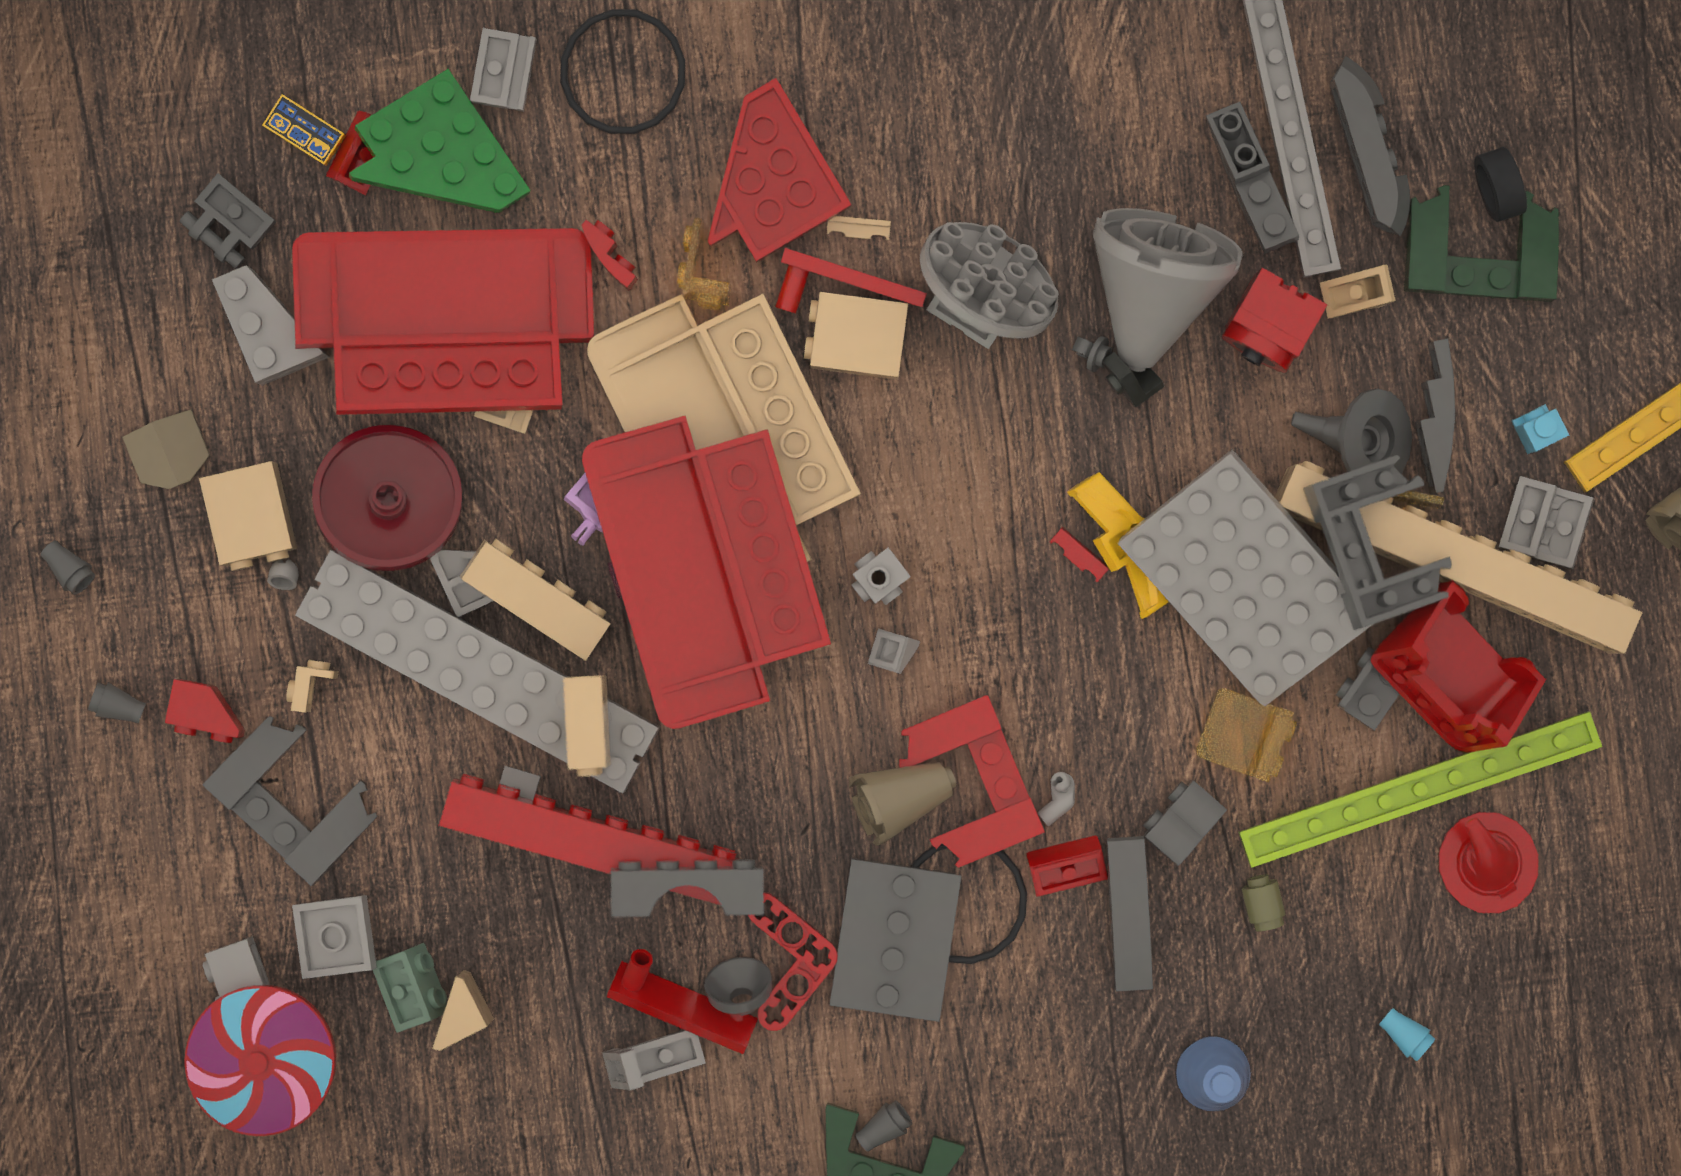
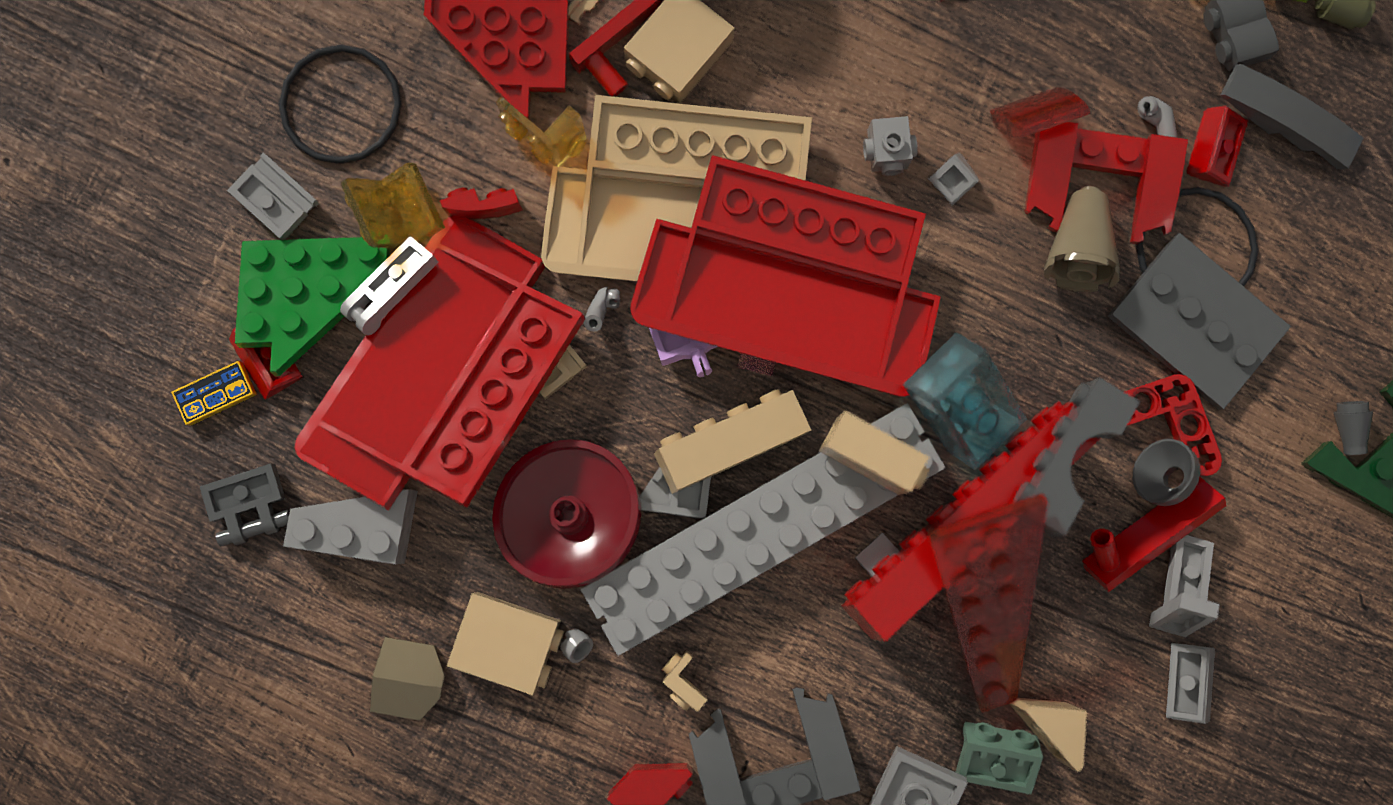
camera: 60 degrees left, 5 degrees down
none -> plate [340,236,438,335]
none -> clear yellow bracket [341,163,445,248]
none -> light grey arm [584,287,620,332]
none -> clear light blue brick [903,332,1027,470]
none -> clear red wing [928,493,1048,713]
none -> clear red slope [990,87,1090,138]
none -> light grey slope [1166,643,1215,724]

